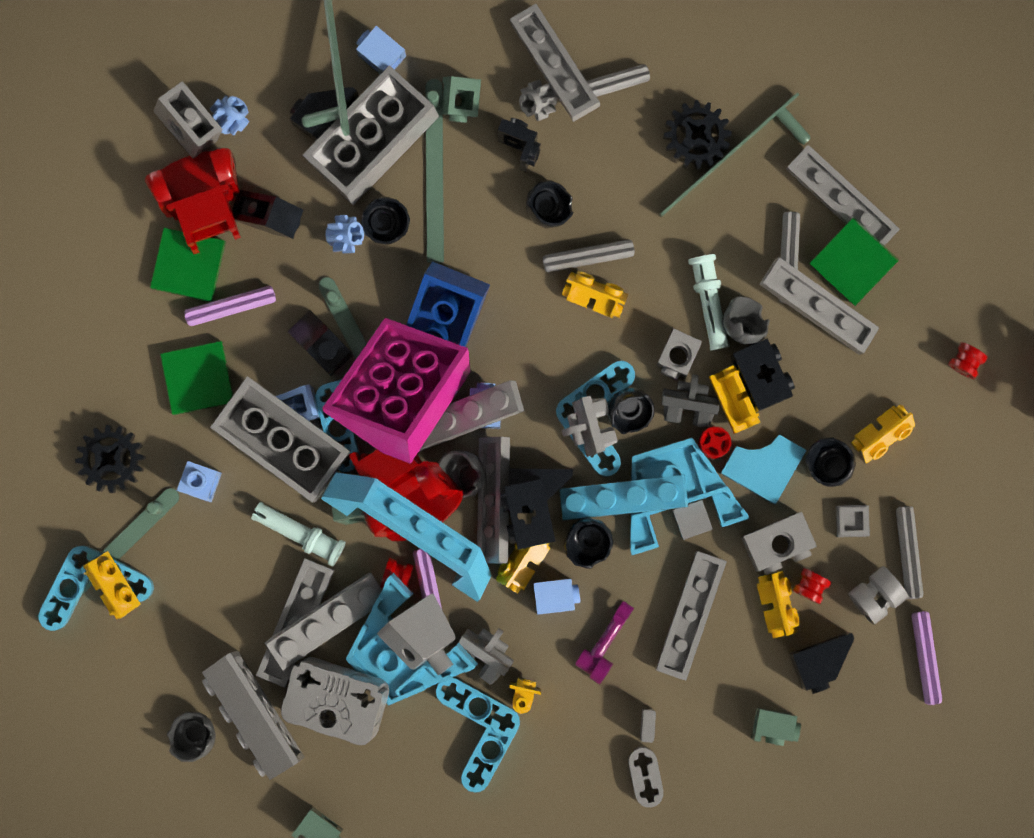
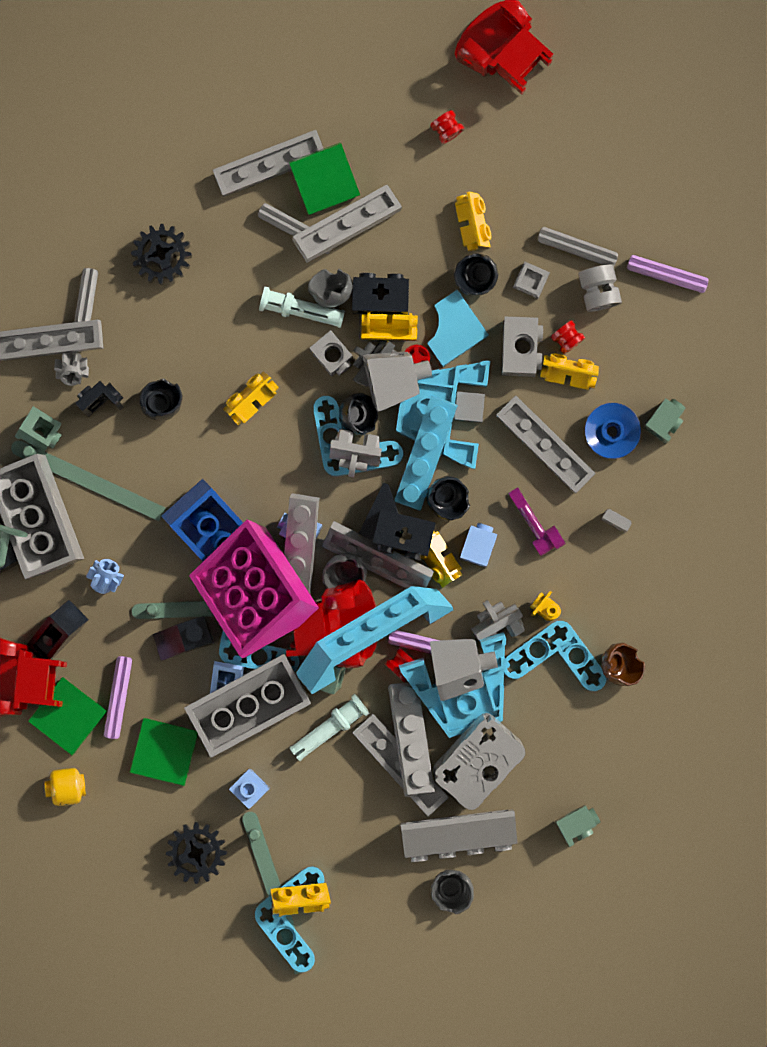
camera: 60 degrees left, 0 degrees up
black hair [361,197,410,245] -> none
light grey axle [543,239,635,272] -> none
light grey beam [628,747,663,807] -> none
sand green piece [659,92,811,217] -> none
black slope [789,632,855,694] -> none
none -> yellow head [44,768,86,806]
none -> light grey torso [362,352,432,411]
none -> blue dish [585,403,641,459]
none -> reddish brown hair [602,642,646,686]

